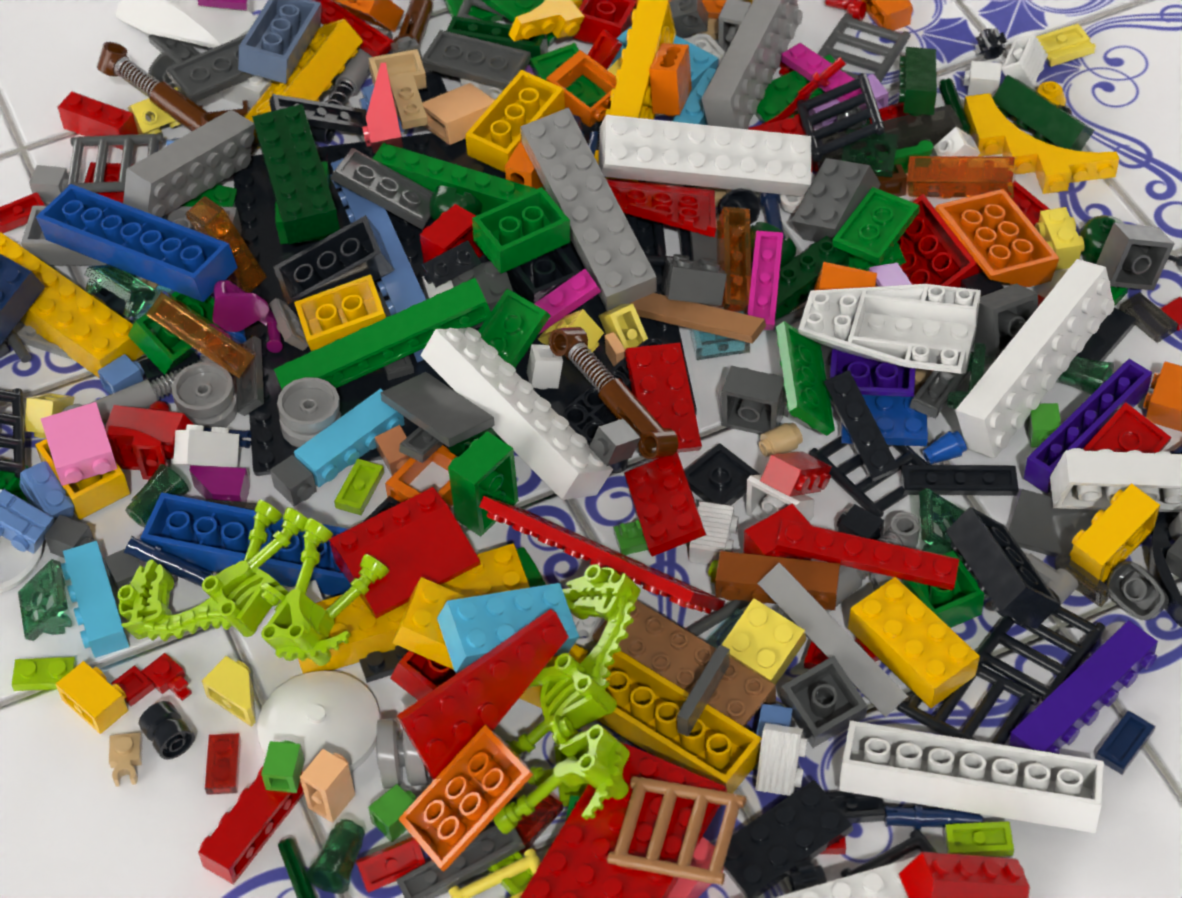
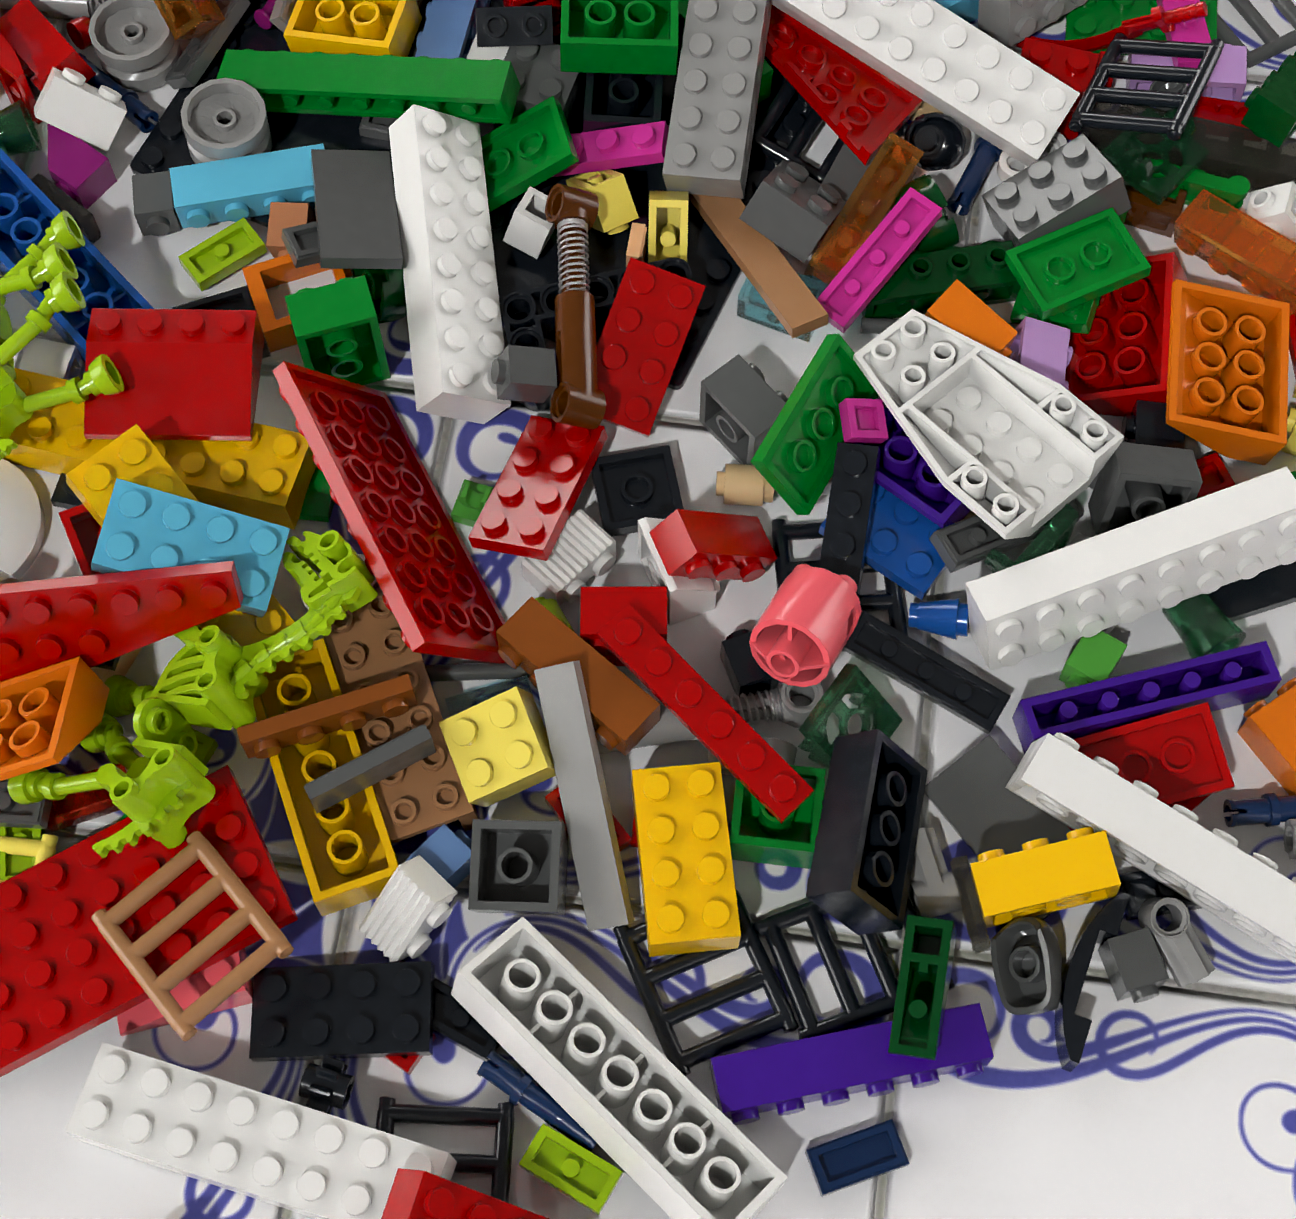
camera: 30 degrees right, 15 degrees up
none -> dark orange plate [236,674,418,759]
none -> coral cylinder [749,564,862,687]
none -> dark pink plate [838,398,889,444]
none -> dark green slope [888,915,957,1061]

